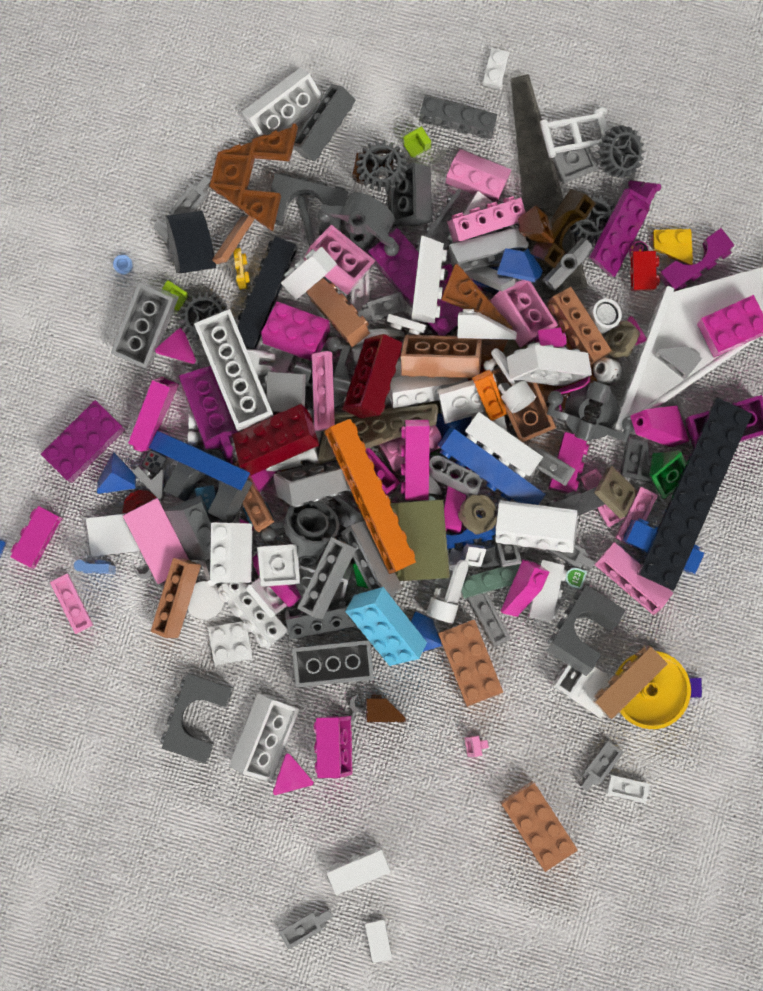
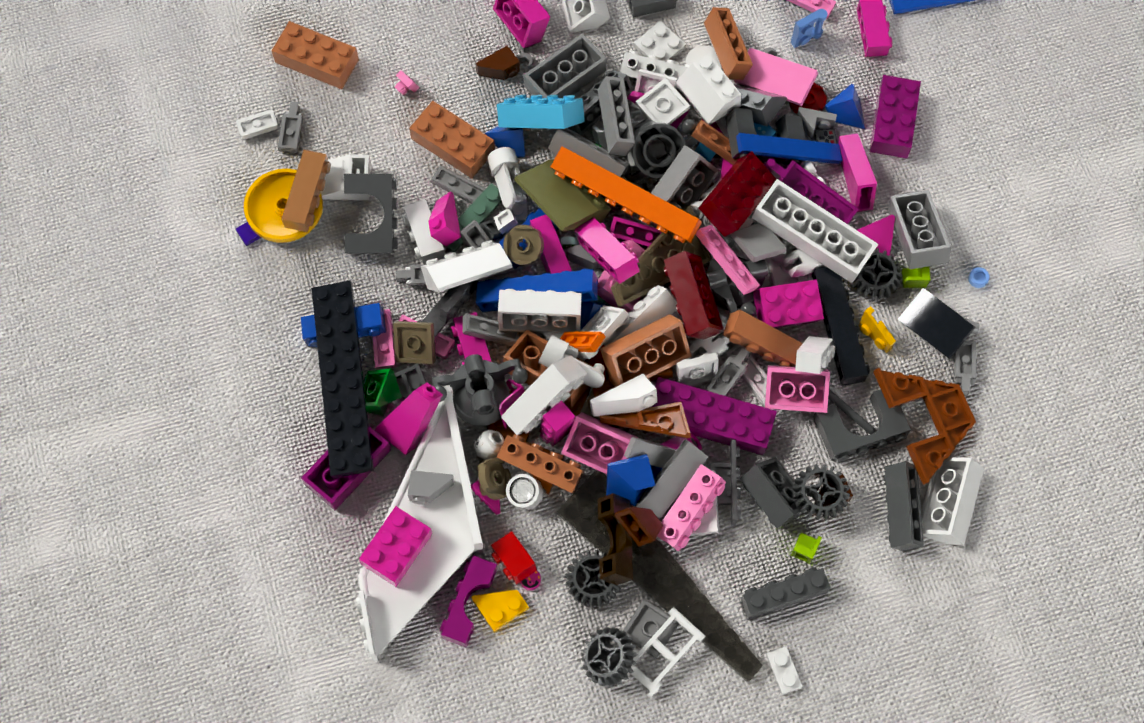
camera: 145 degrees right, 15 degrees down
white tile [86,513,140,556] -> none
nougat tile [212,215,254,264] -> none
dark grey piece [318,192,399,256] -> none
white slope [412,236,447,323] -> none
light grey beam [429,456,481,496] -> none
bright pink slope [446,149,511,204] -> none
light grey piece [543,238,594,291] -> none
tile [565,568,587,590] -> none
magenta hinge [589,180,661,277] -> none
bright pink brick [594,542,673,615] -> none

